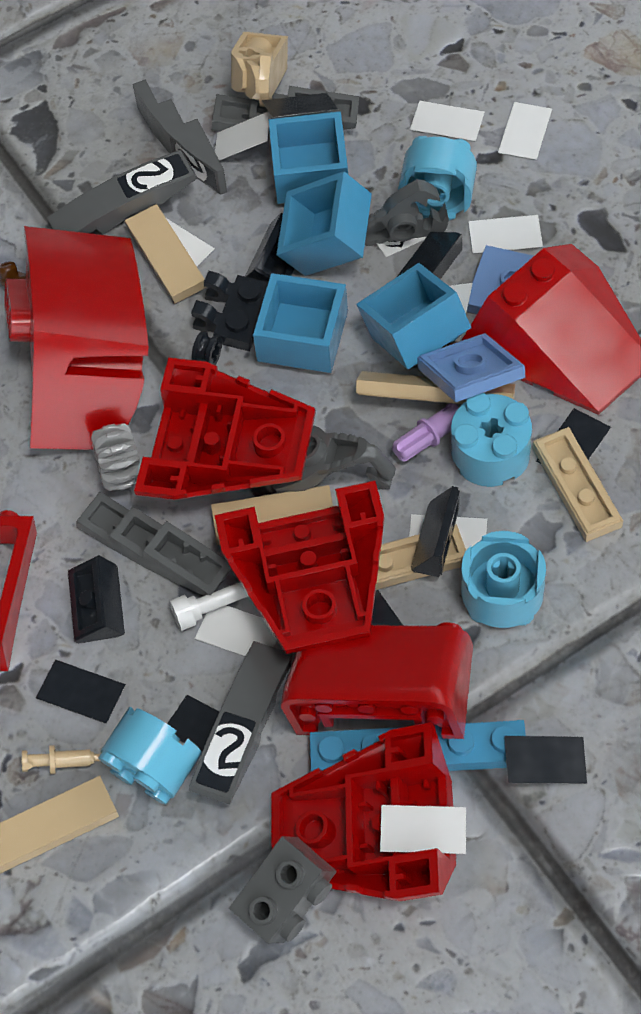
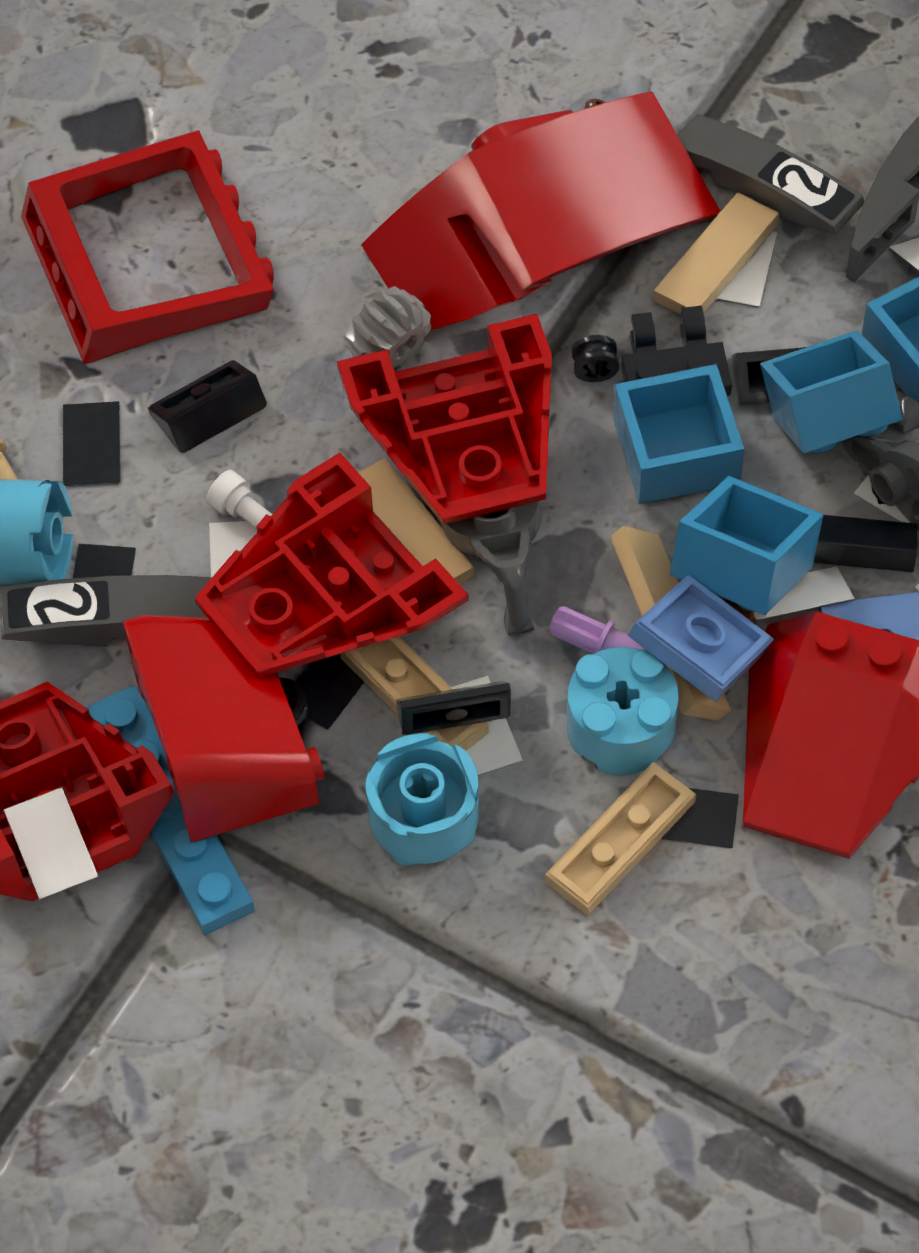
camera: 60 degrees right, 0 degrees up
dark grey slope [76,492,232,596] -> none
black sticker [505,736,587,784] -> none

